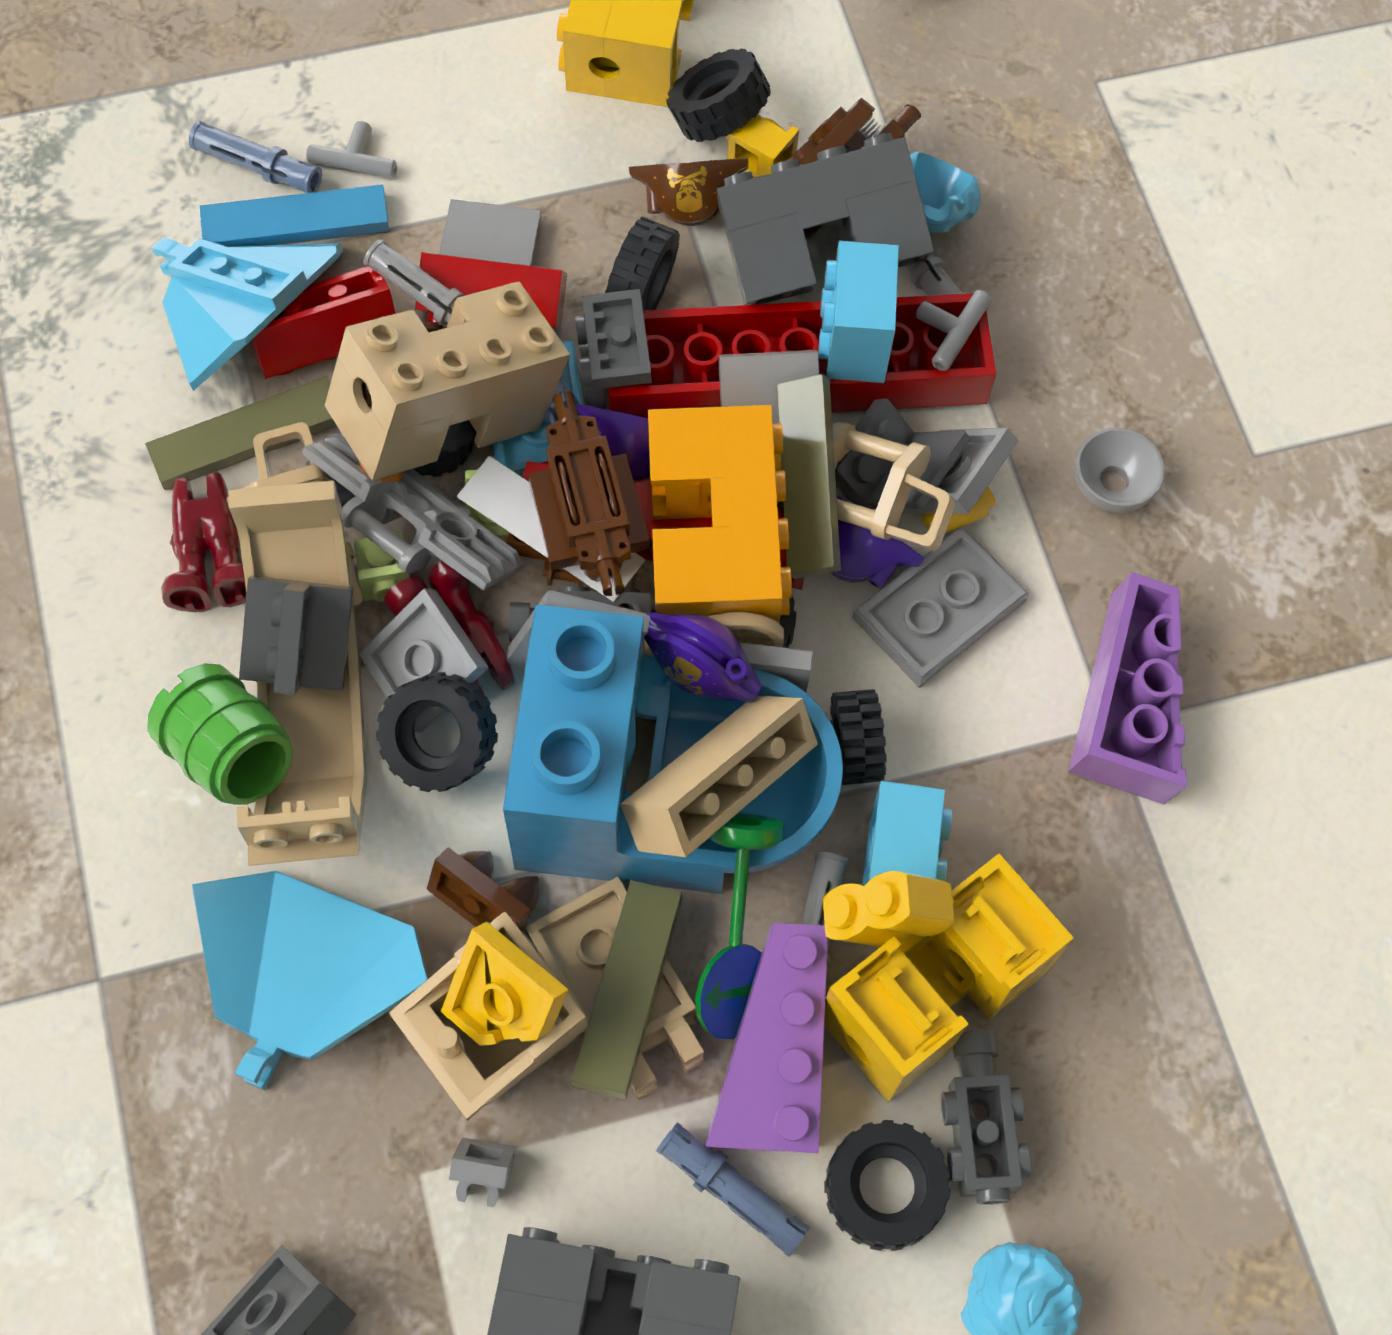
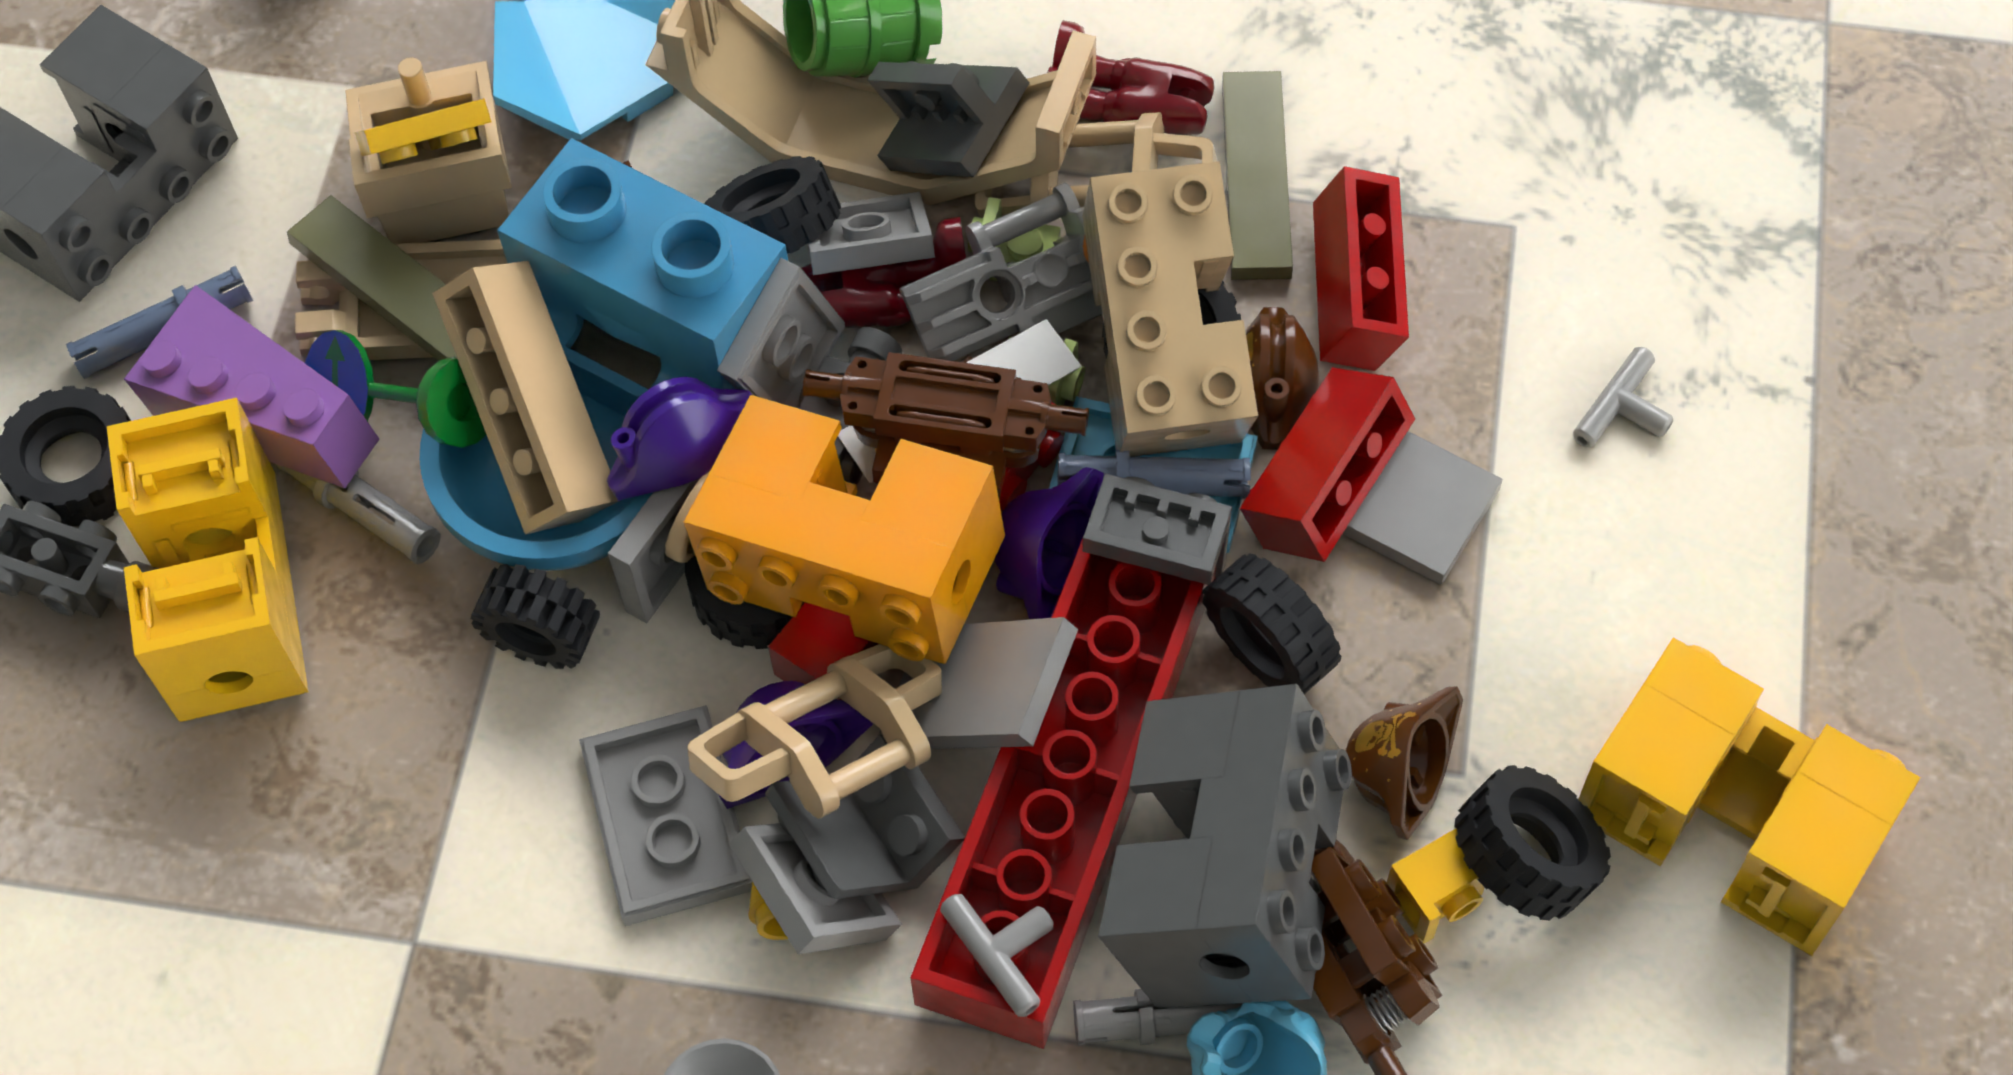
camera: 120 degrees right, 5 degrees down
medium azure panel [152,237,343,391] -> none
sand blue pin [189,121,322,193] -> none
dark azure tile [200,184,389,247] -> none
light grey pin [363,239,464,325] -> none
light grey tile [449,1138,516,1207] -> none
olive tile [777,374,841,579] -> none
medium azure brick [818,241,899,383] -> none
yellow brick [823,871,955,947] -> none
medium azure brick [862,781,952,885] -> none
medium lavender wedge [1068,572,1187,804] -> none

